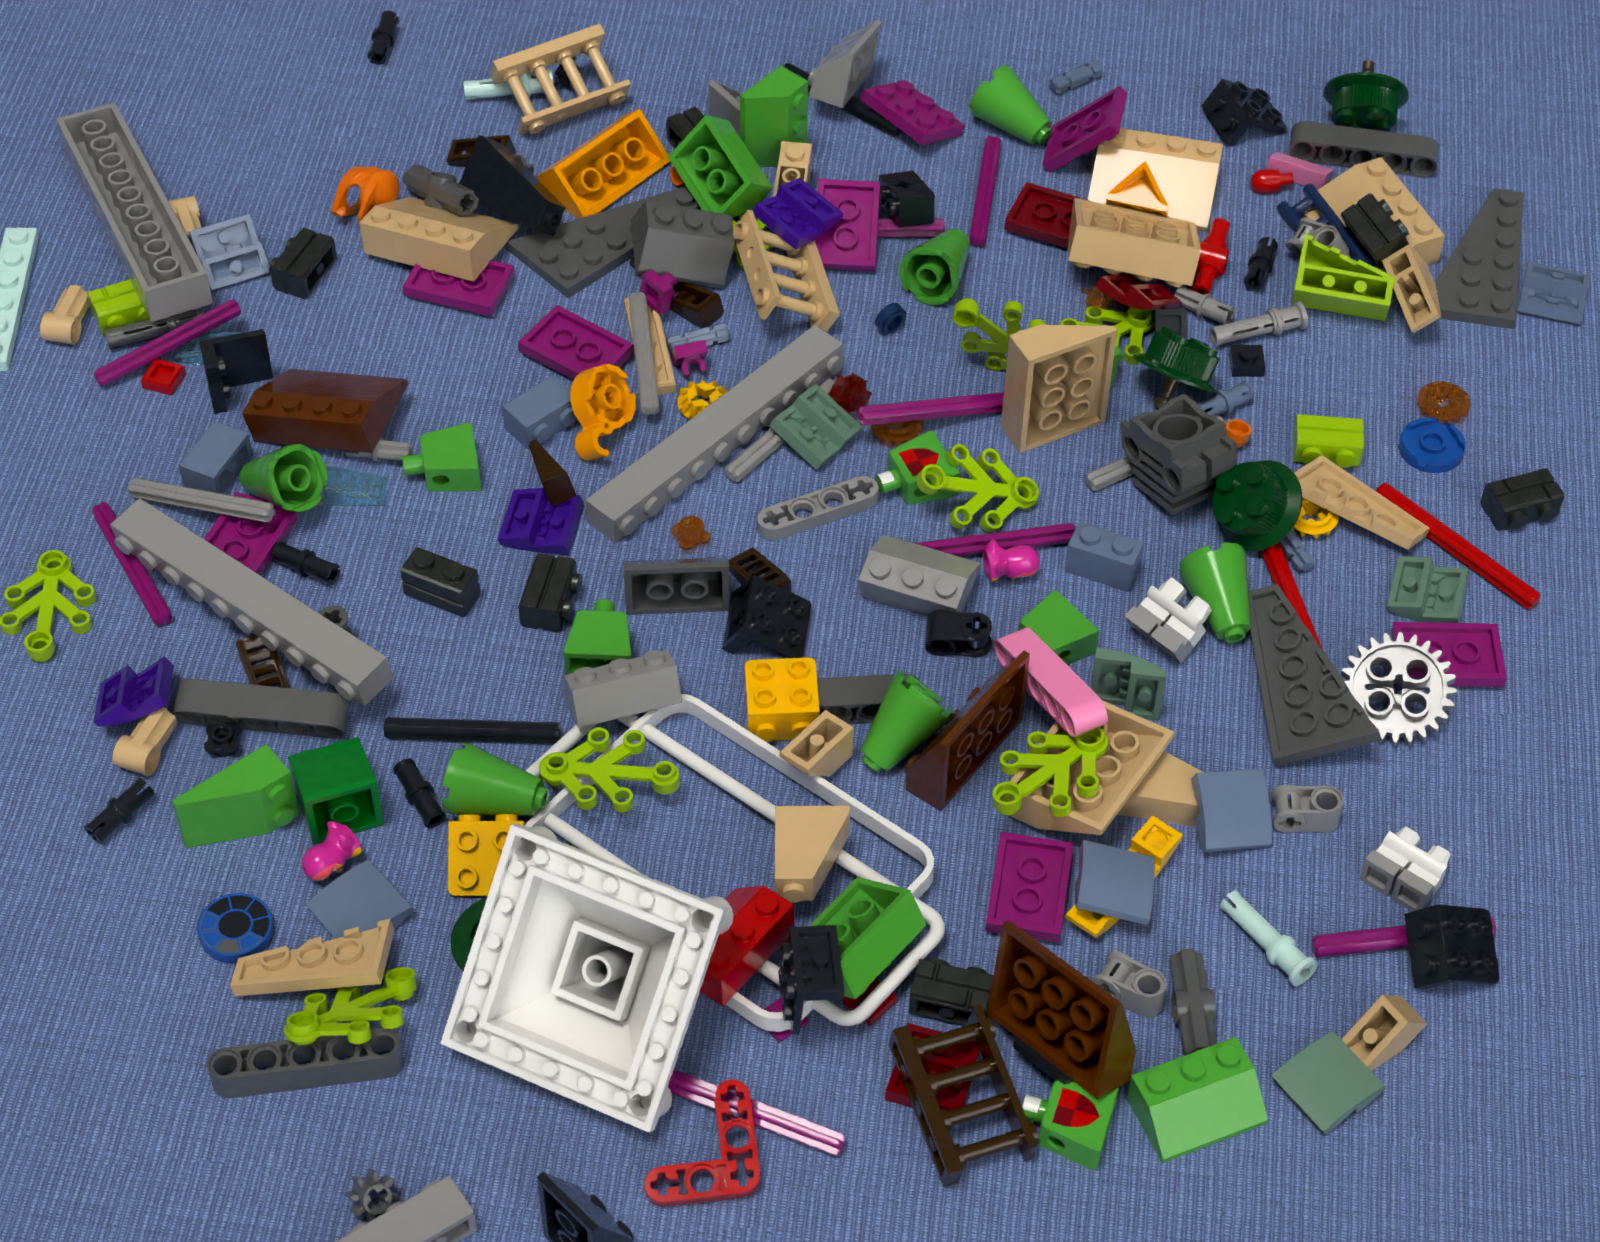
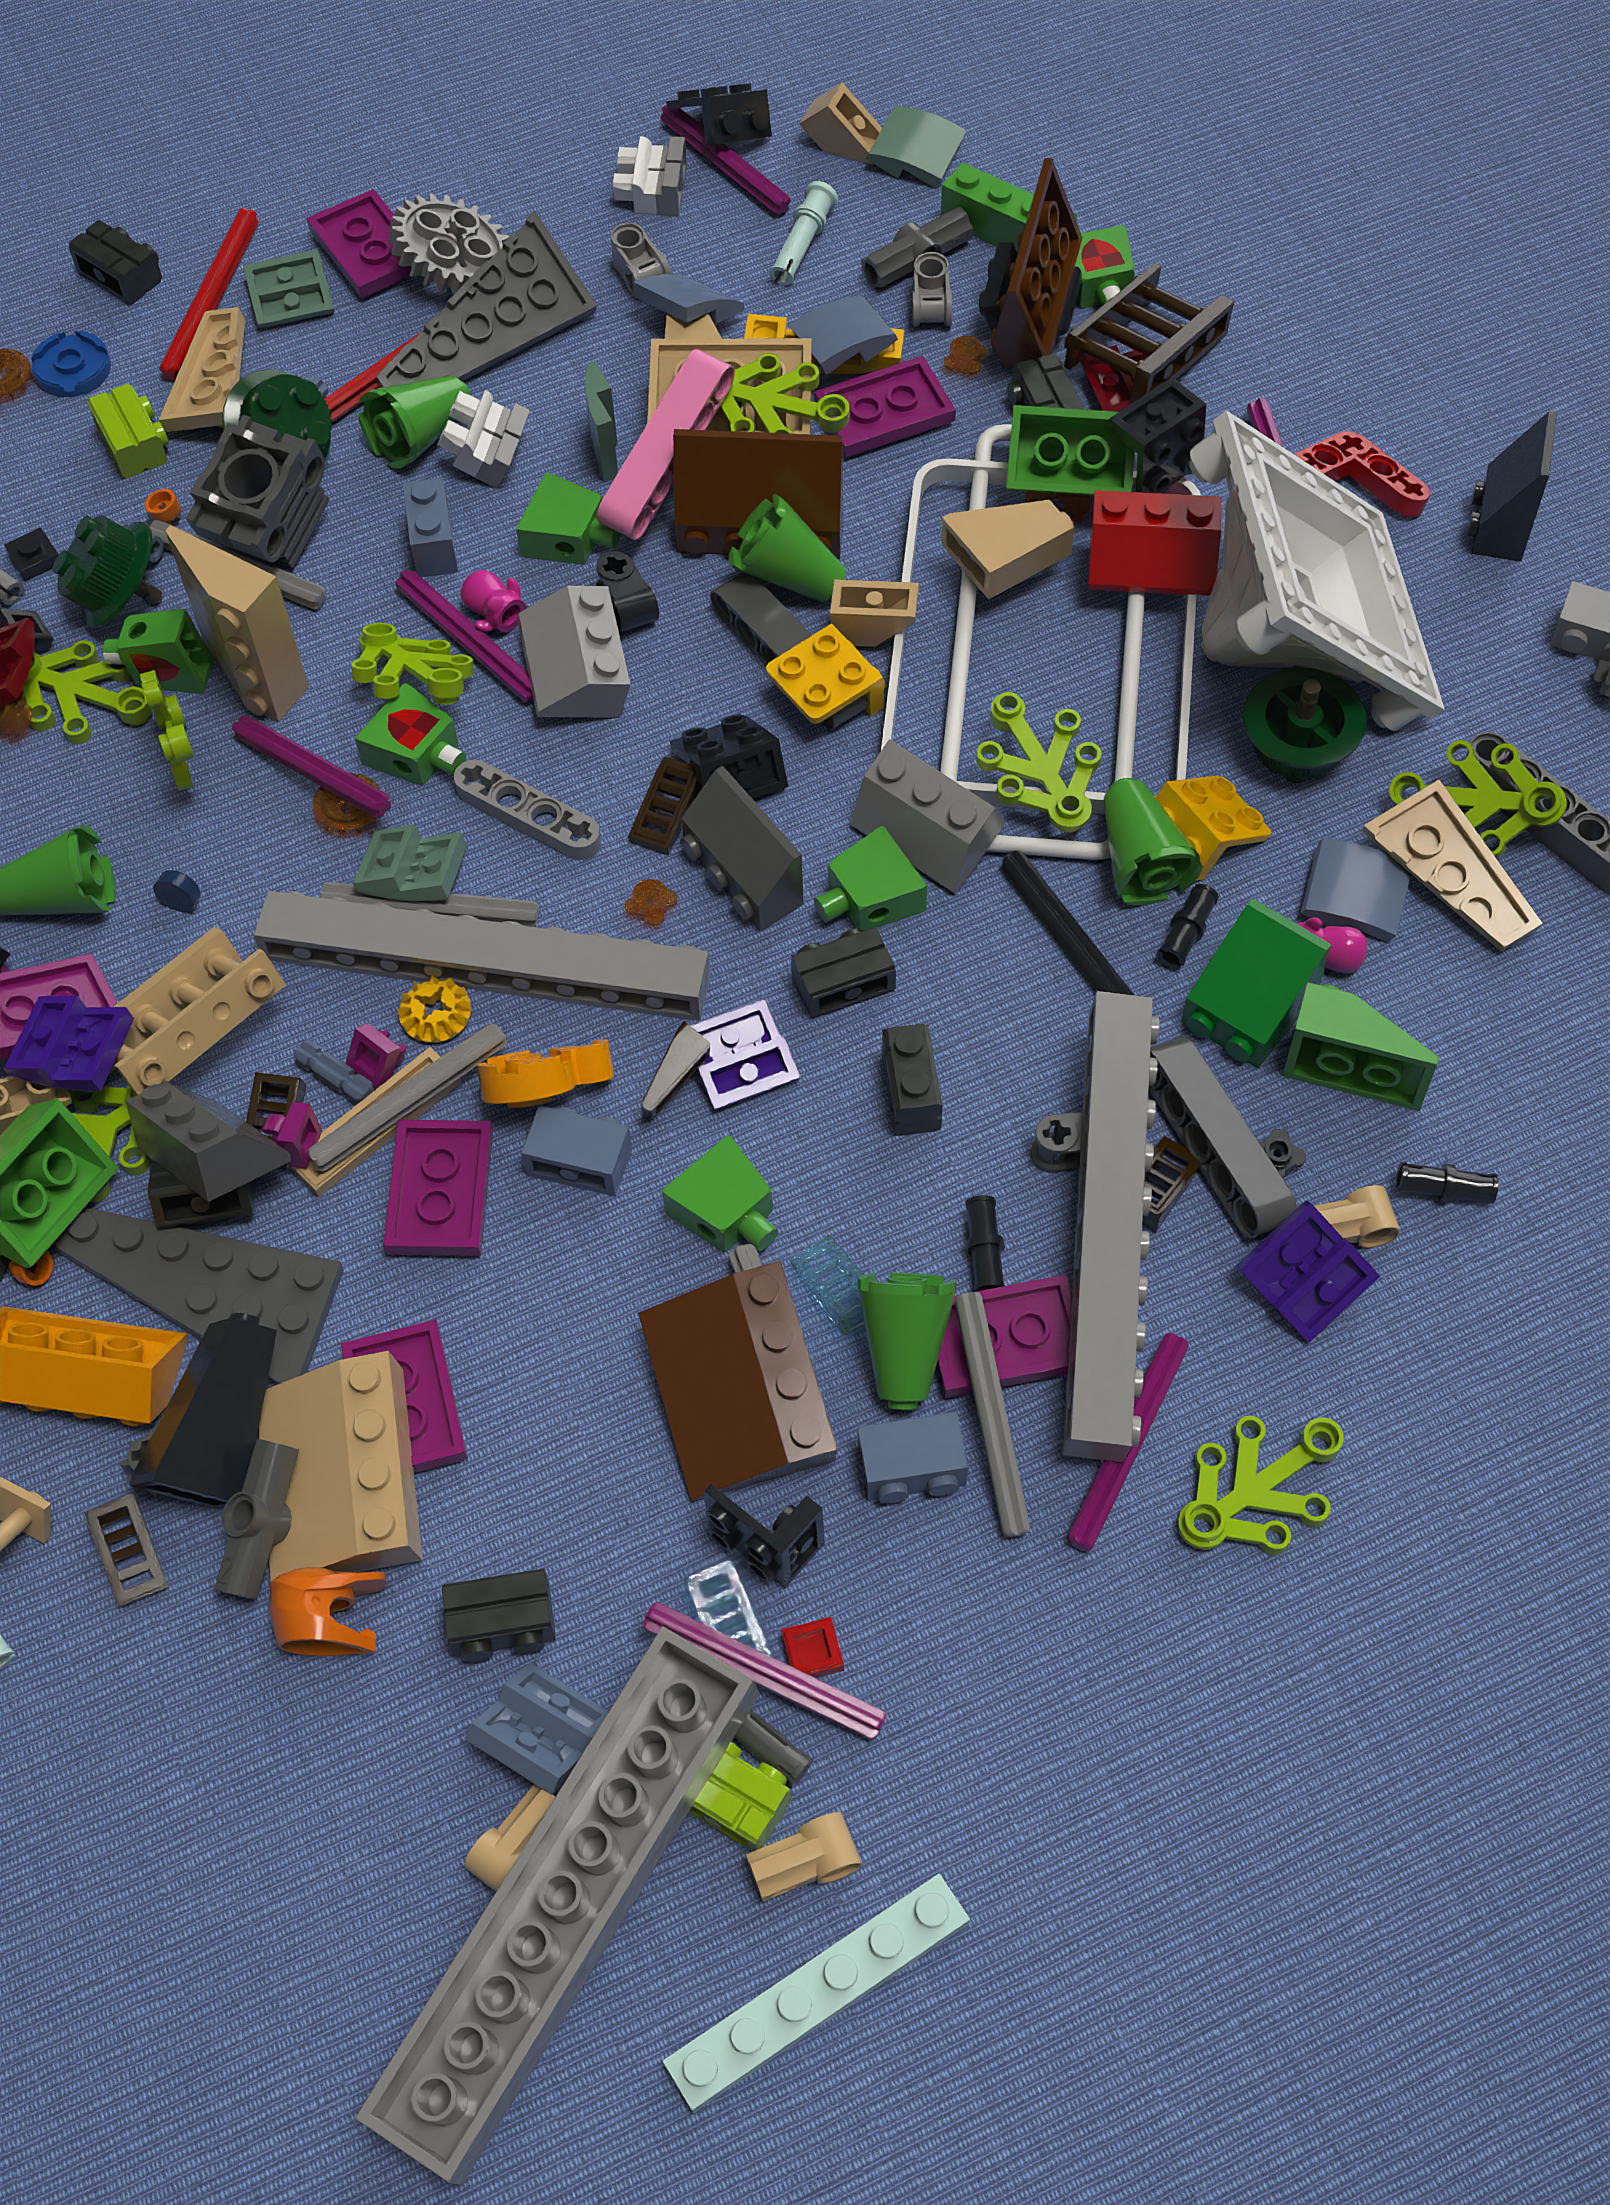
camera: 120 degrees left, 10 degrees up
tile [197,893,274,963] -> none
clear red gear [828,373,872,414] -> none

